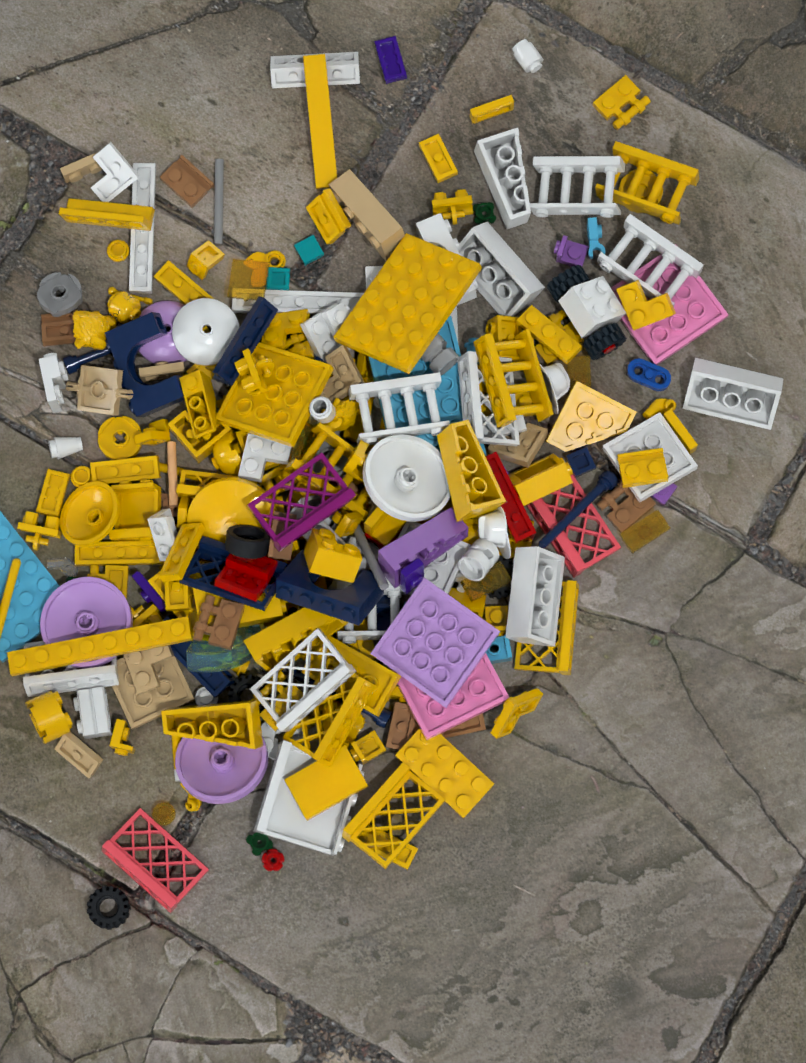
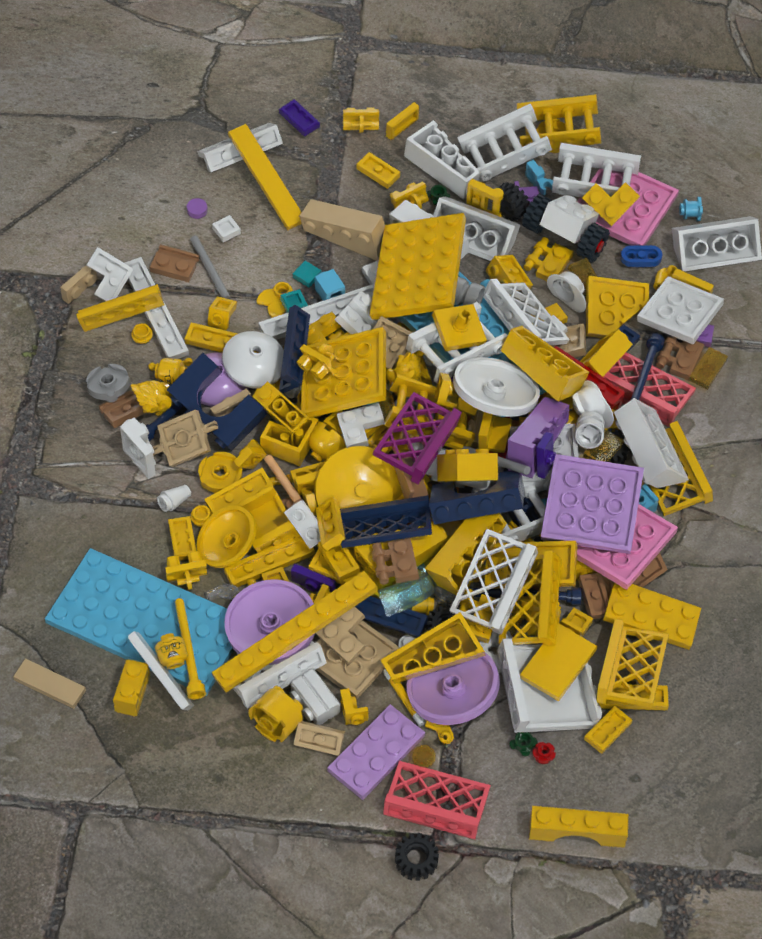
camera: 30 degrees left, 20 degrees down
red slope [215,554,278,602] -> none
black tyre [225,525,270,559] -> none
clear yellow piece [227,259,270,302] -> none
yellow plate [305,189,352,244] -> none
white brick [309,397,336,424] -> none
yellow tile [332,509,364,538] -> none
yellow fence [473,329,554,428] -> none
yellow plate [491,688,543,739] -> none
white brick [512,39,544,73] -> none
yellow plate [516,305,582,365] -> none
yellow plate [593,75,651,130] -> none
yellow plate [617,448,668,488] -> none
none -> medium lavender tile [187,198,207,219]
none -> white plate [212,215,241,242]
none -> medium azure brick [315,269,345,301]
none -> lavender plate [327,704,425,800]
none -> yellow hips [343,107,379,133]
none -> yellow tile [432,304,487,351]
none -> yellow plate [466,179,504,217]
none -> black tyre [492,182,530,221]
none -> yellow arch [529,806,628,848]
none -> yellow plate [584,706,633,754]
none -> medium azure brick [679,197,703,221]

